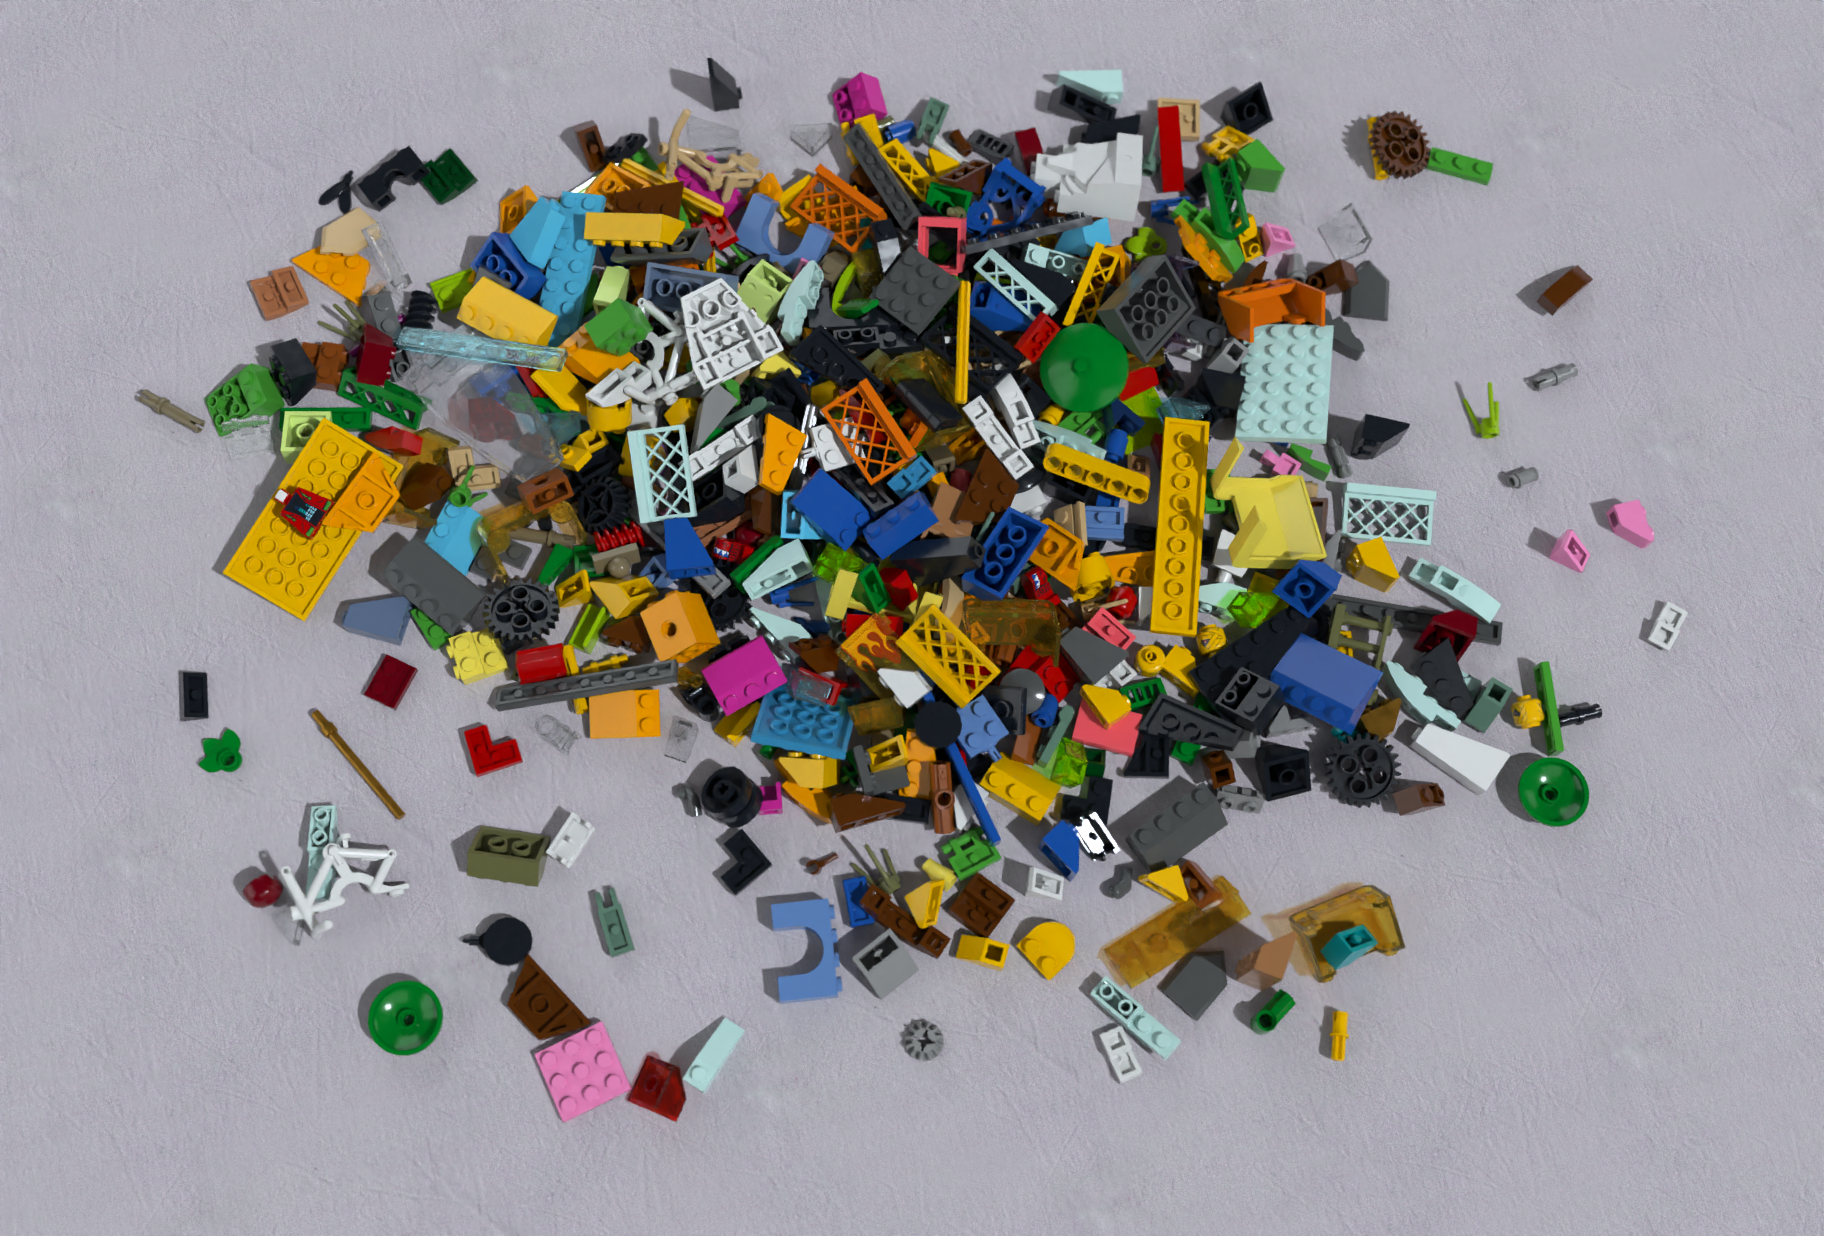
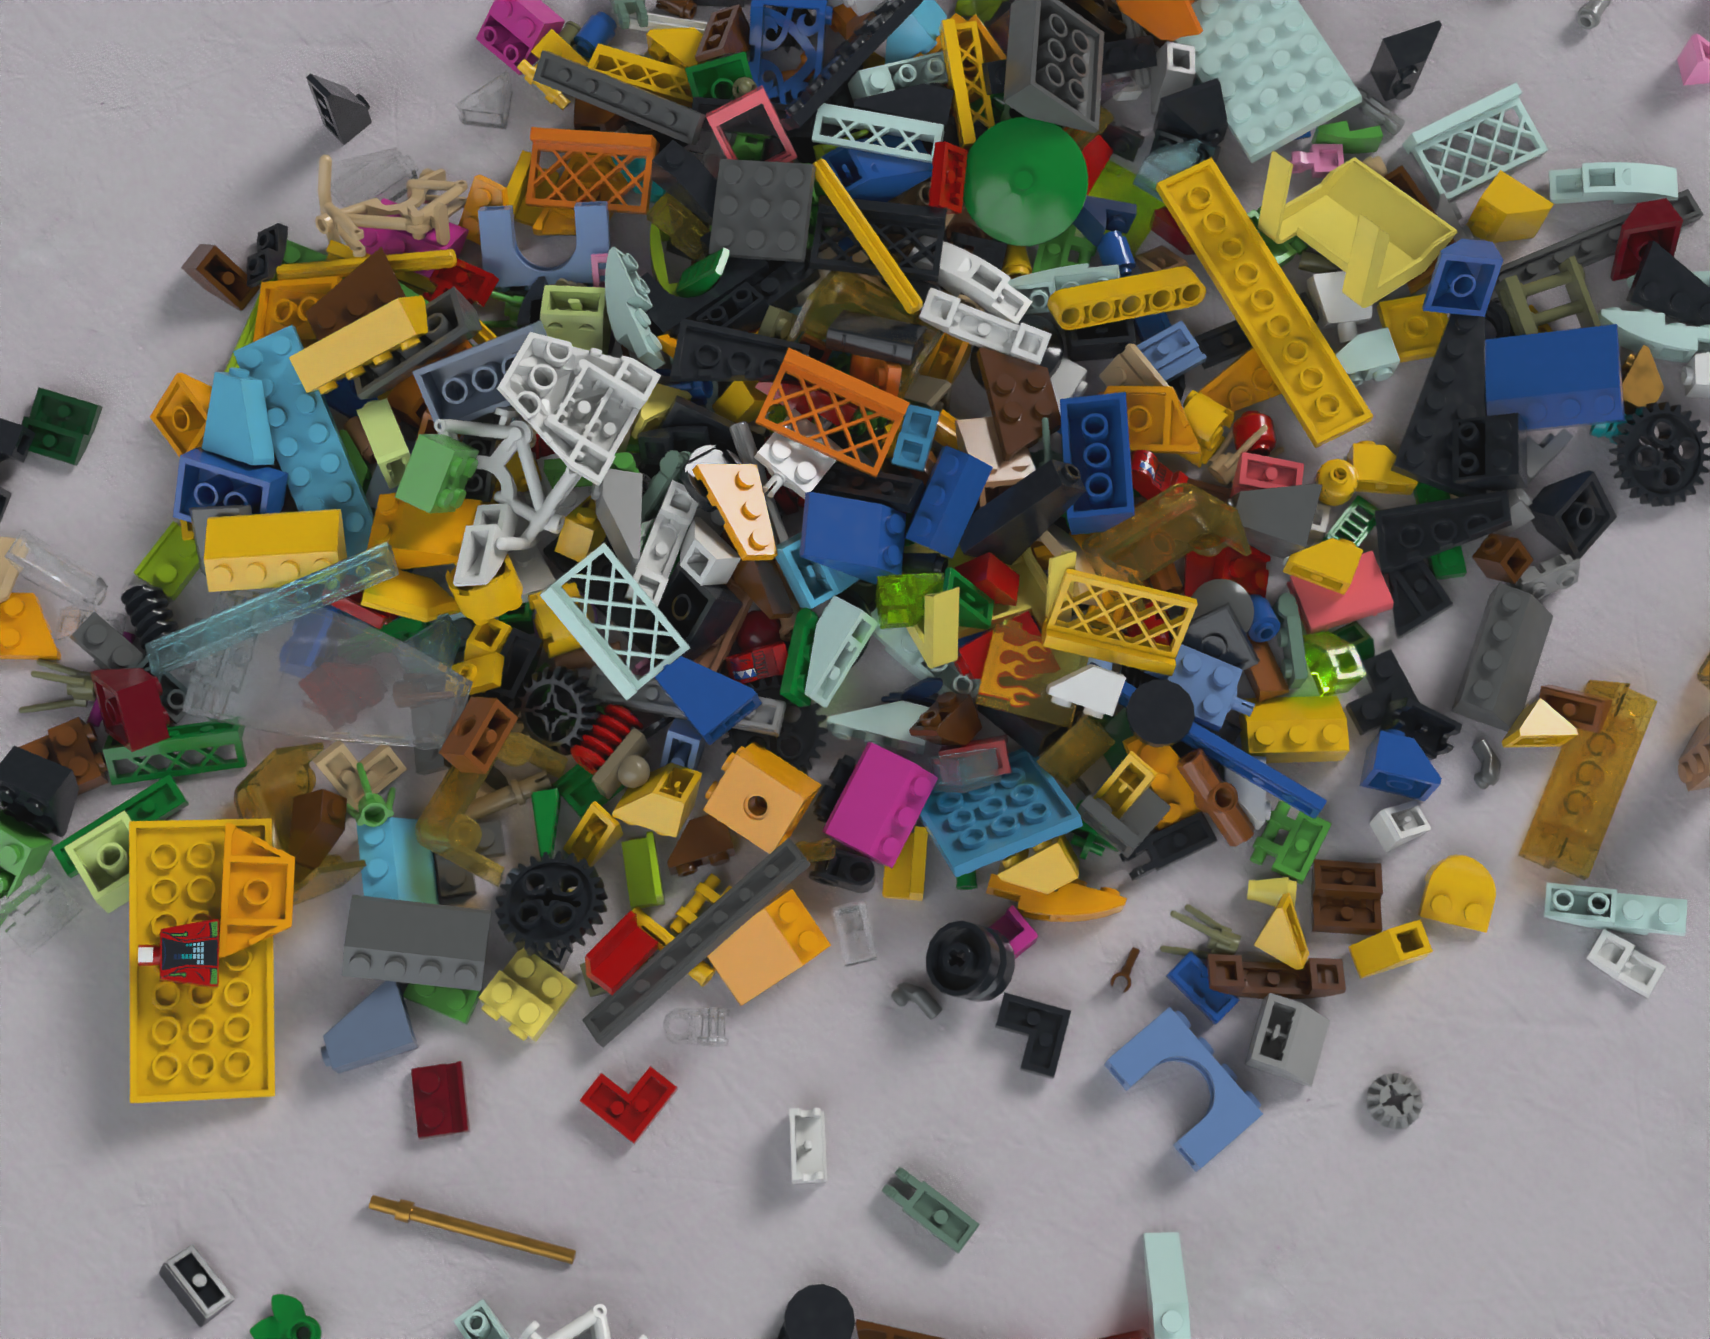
camera: 30 degrees left, 0 degrees up
red slope [365,426,423,457] -> none
olive slope [467,826,551,887] -> none
blue plant [769,572,819,608] -> none
dark tan slope [818,249,854,294] -> none
reddish brown slope [827,793,906,833] -> none
coral cone [950,468,972,492] -> none
white slope [1136,587,1152,627] -> none
dark grey tile [1160,951,1227,1021] -> none
yellow head [1195,624,1228,658] -> none
clear neon green slope [1227,591,1280,629] -> none

